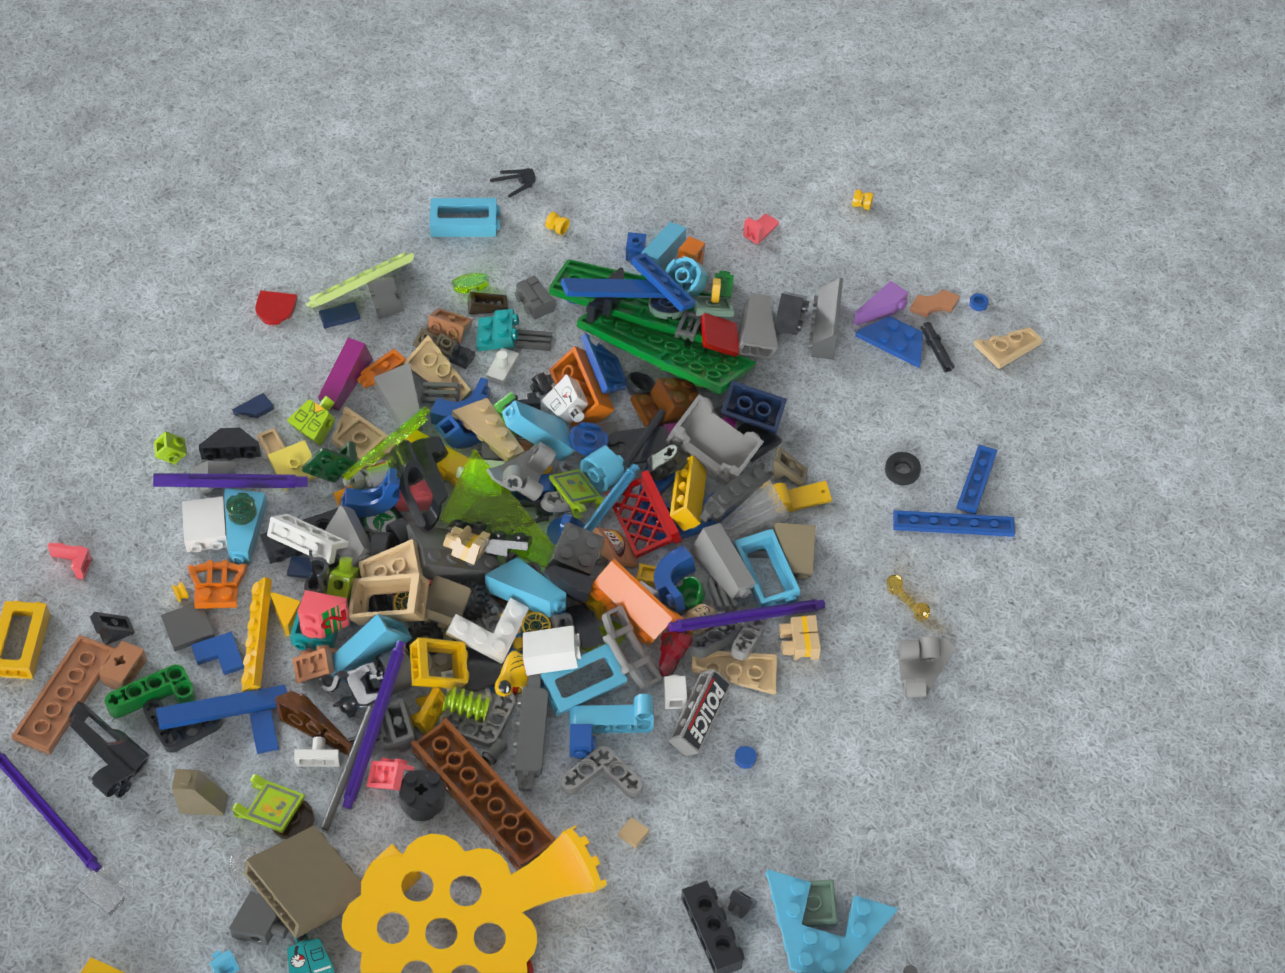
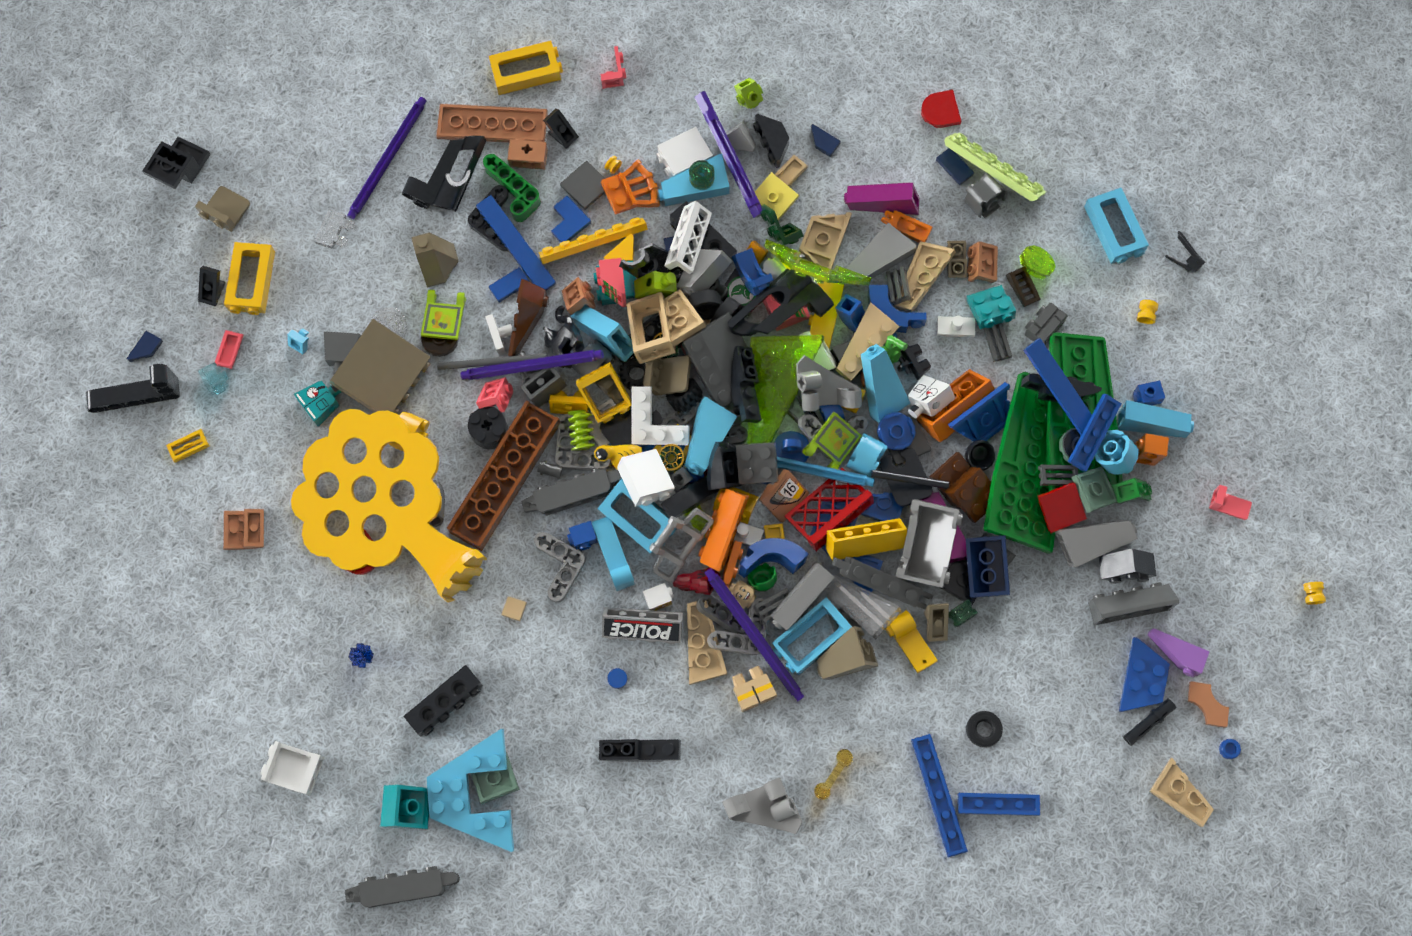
camera: 75 degrees right, 20 degrees up
lime torso [287,396,335,446] -> none
tan hips [443,525,491,564] -> none
black tile [449,343,476,369] -> none
black gear [529,372,554,396] -> none
pearl dark grey piece [647,445,687,480] -> none
yellow tile [711,278,721,303] -> none
black tile [728,890,757,918] -> none
none -> black slope [599,739,681,762]
none -> clear green wheel [948,600,978,628]

